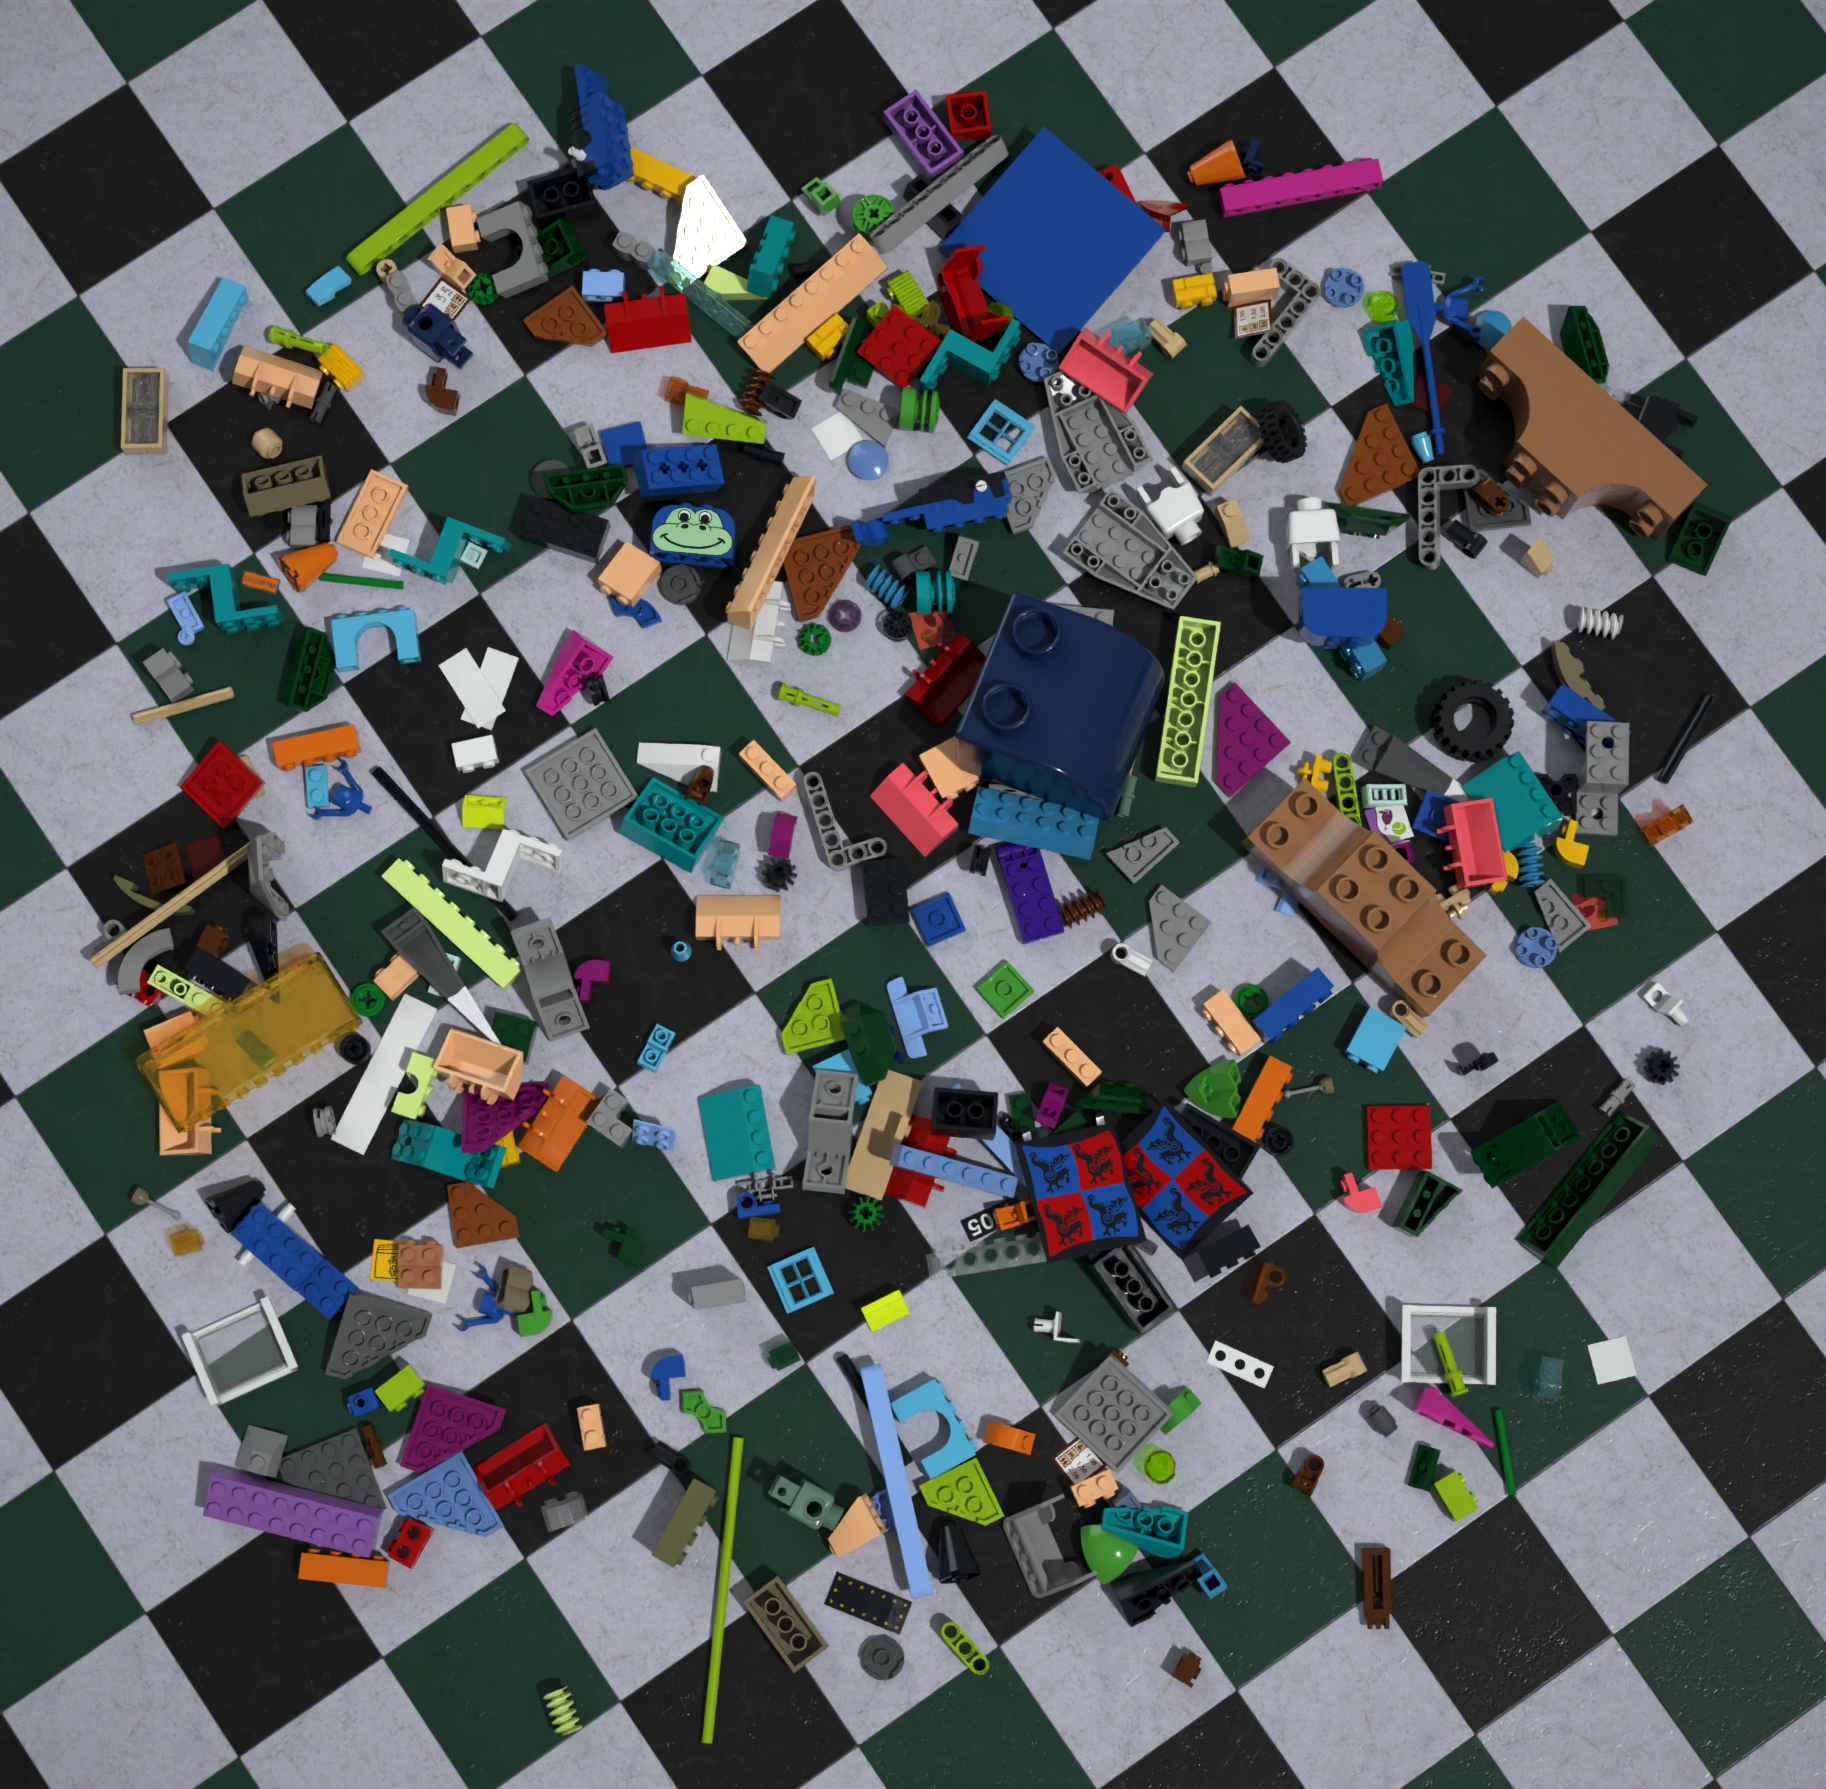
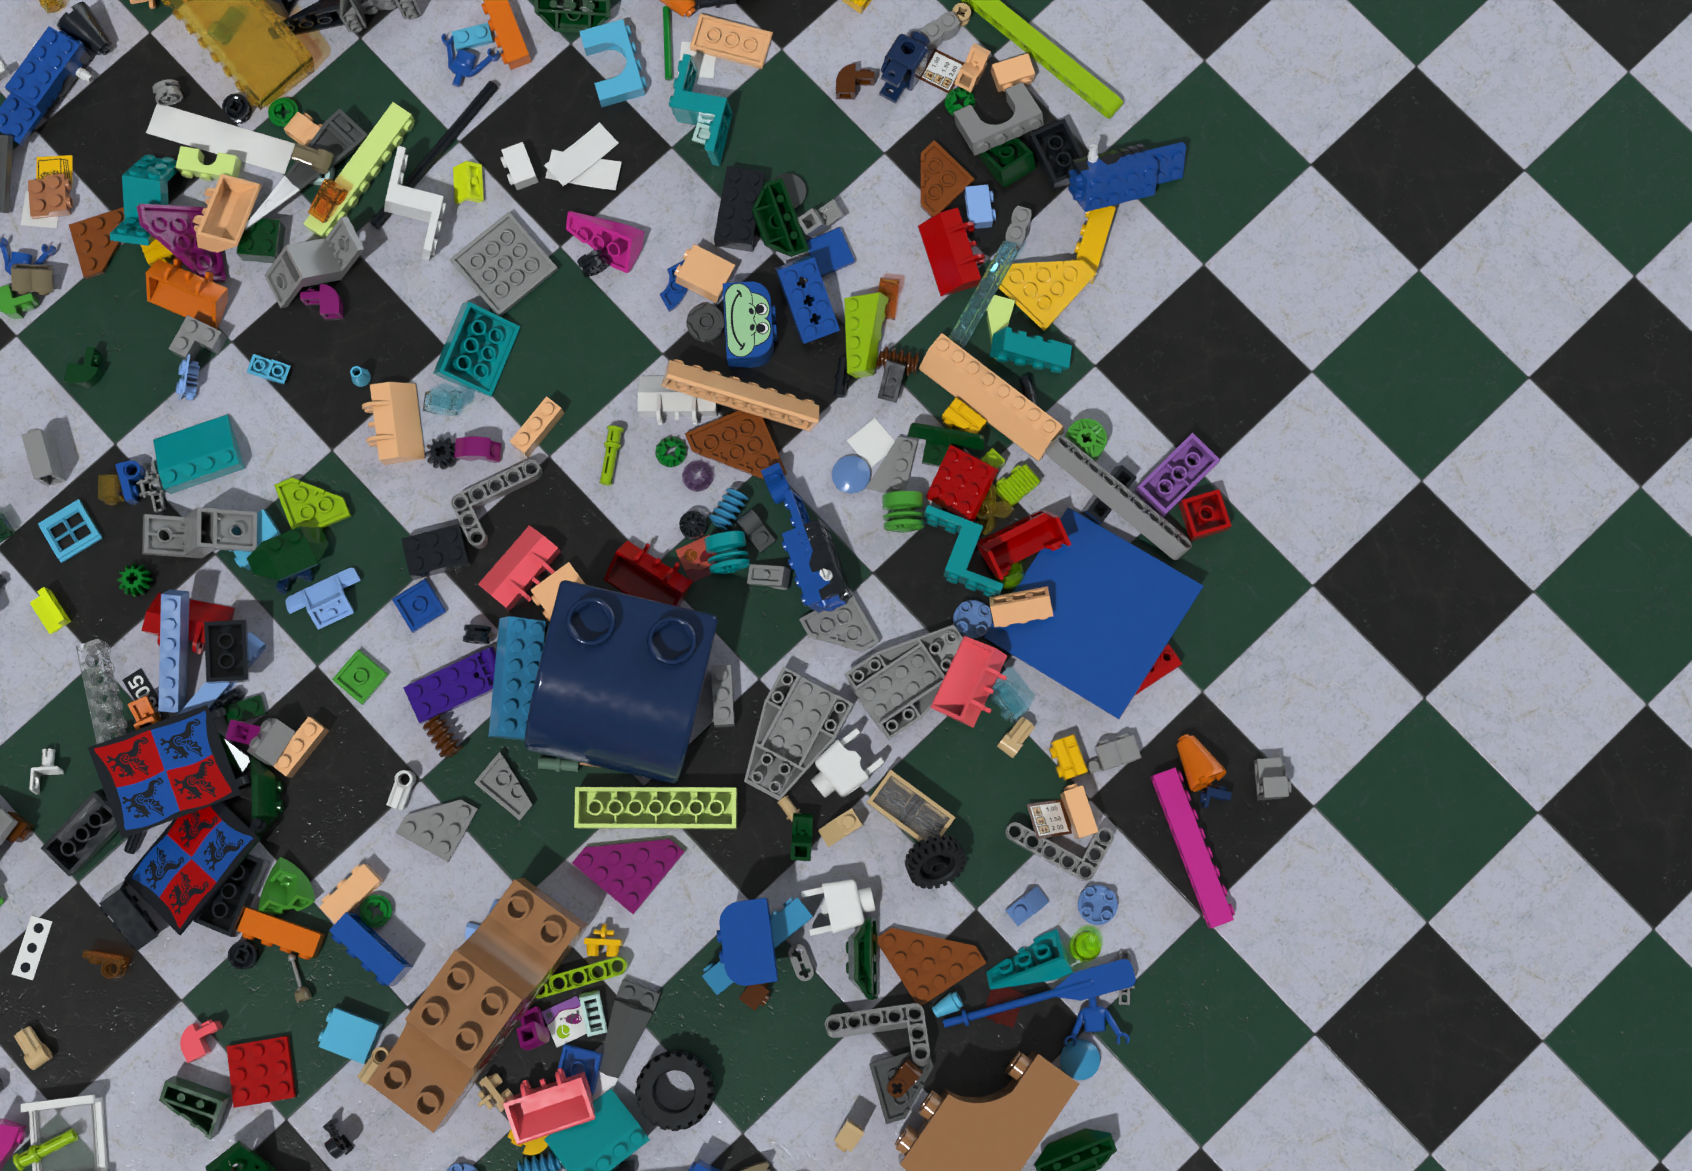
camera: 85 degrees right, 0 degrees up
white wedge [637,743,721,792] -> none
reddish brown piece [683,765,714,806] -> none
bright green brick [801,177,841,216] -> none
tan bracket [845,1070,923,1201] -> none
medium azure piece [967,399,1035,466] -> none
shield [1140,200,1190,232] -> none
black piece [1444,519,1488,559] -> none
none -> light grey brick [247,718,295,766]
none -> dark tan piece [291,143,334,174]
none -> clear orange plate [308,179,348,223]
none -> light nougat brick [989,586,1053,627]
none -> medium blue slope [1005,886,1049,927]
none -> light grey brick [1254,757,1291,800]

